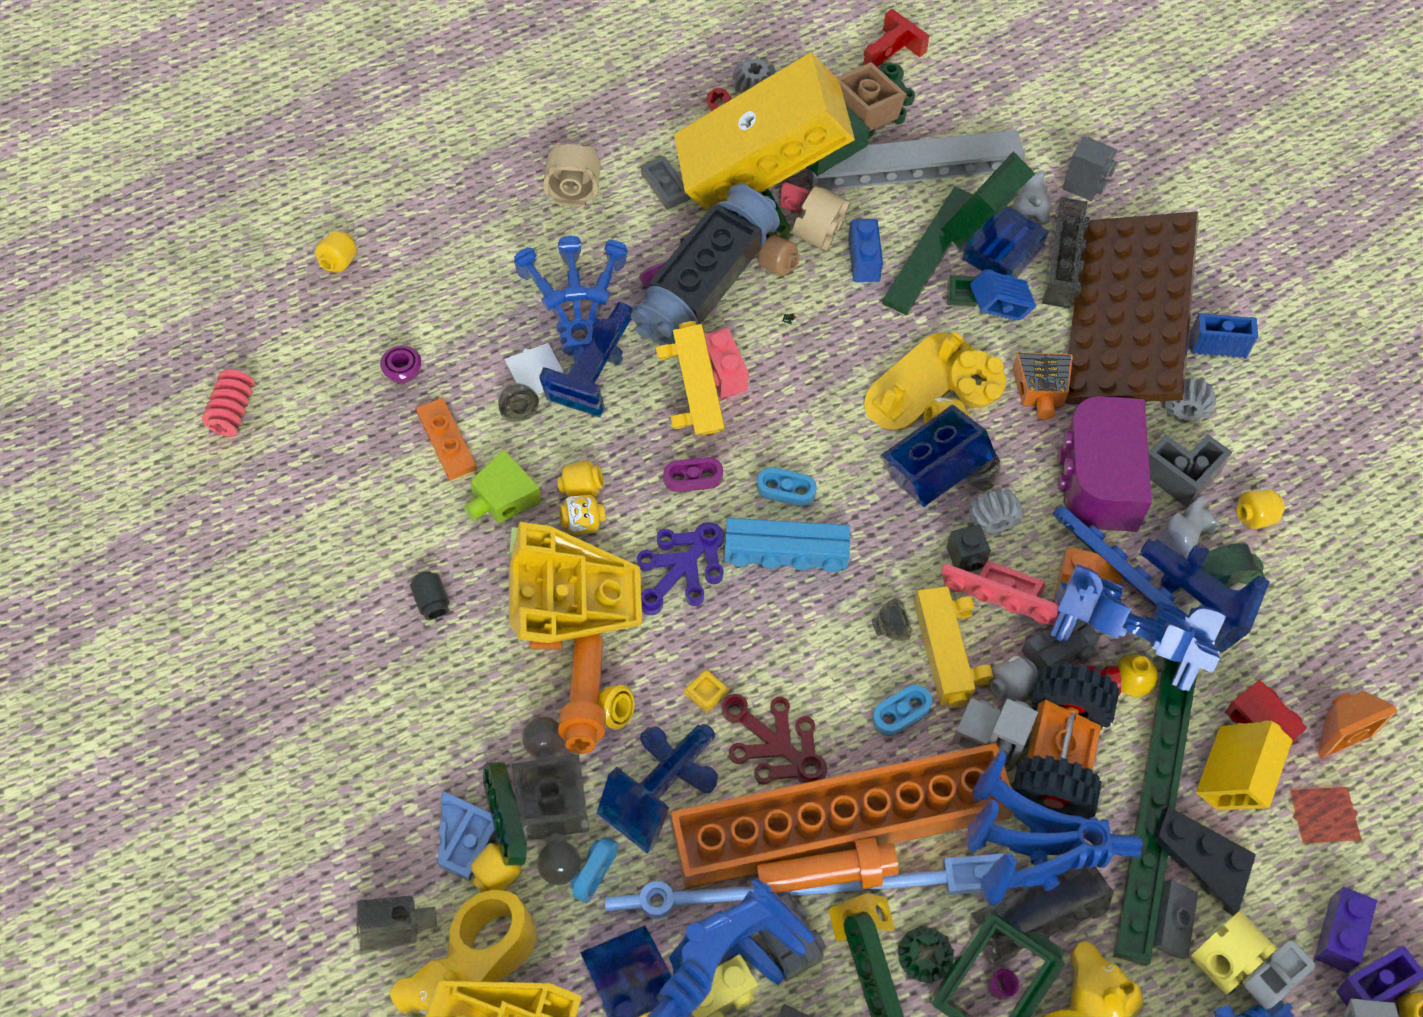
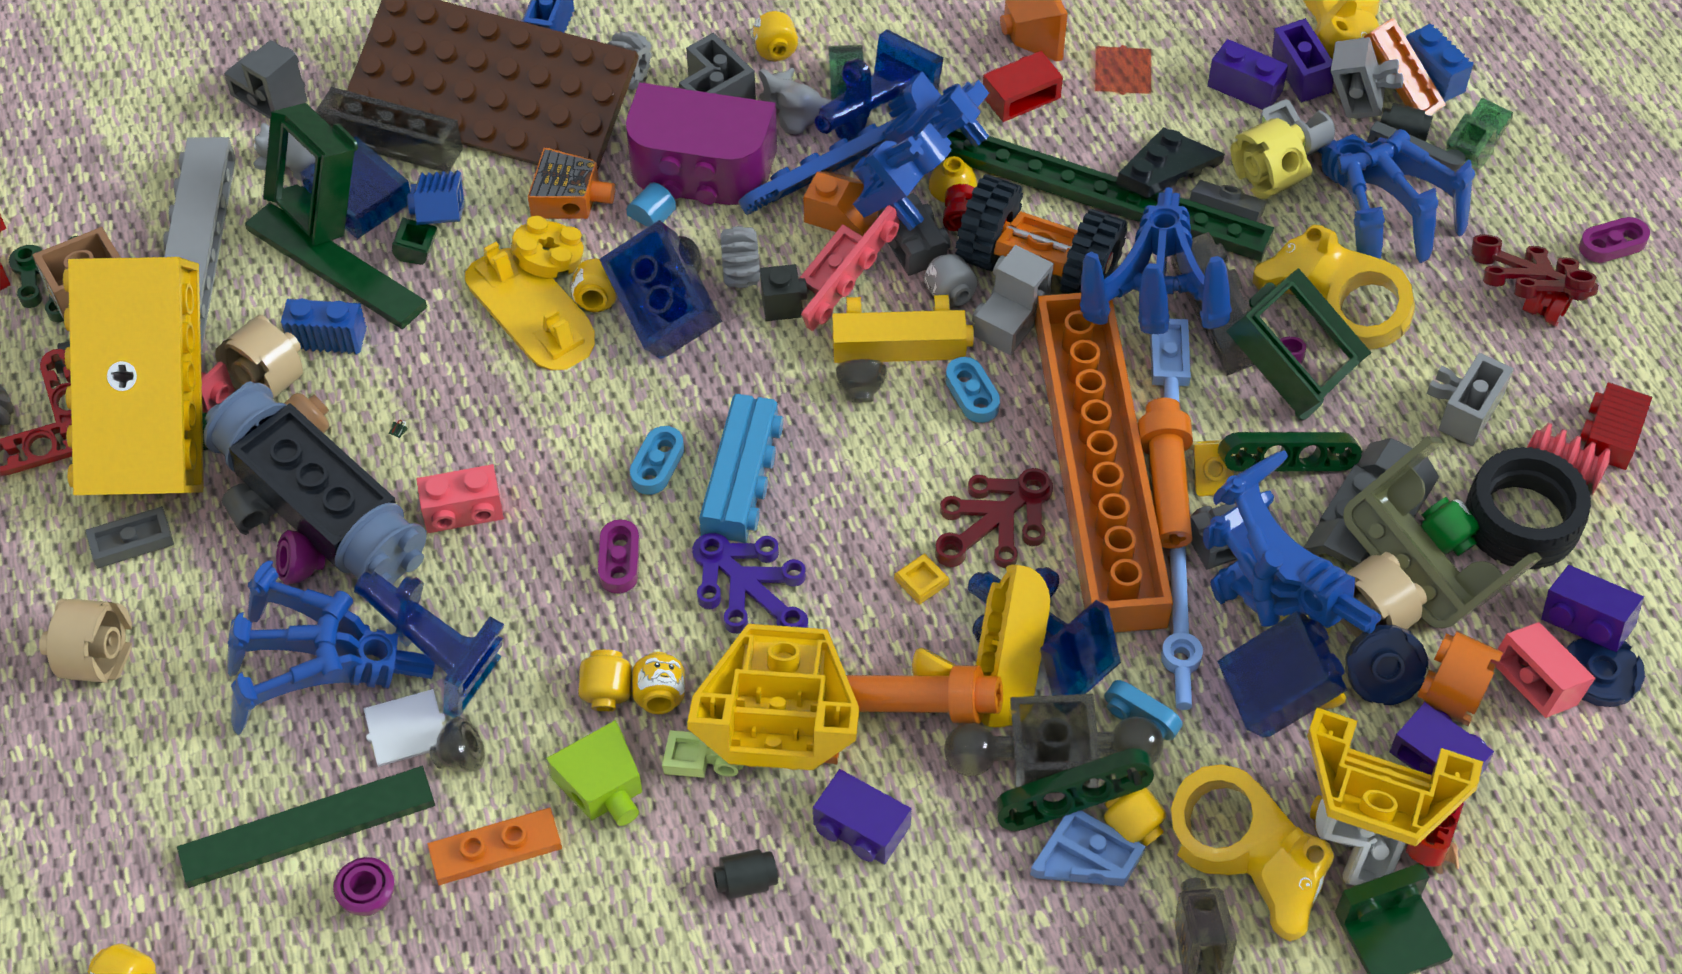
camera: 80 degrees left, 5 degrees down
yellow brick [655,321,726,437] -> none
dark green gear [898,925,954,983] -> none
yellow brick [1196,721,1293,810] -> none
none -> dark green tile [177,765,436,888]
none -> dark azure brick [626,183,676,231]
none -> dark purple brick [813,769,912,865]
none -> yellow brick [975,564,1050,728]

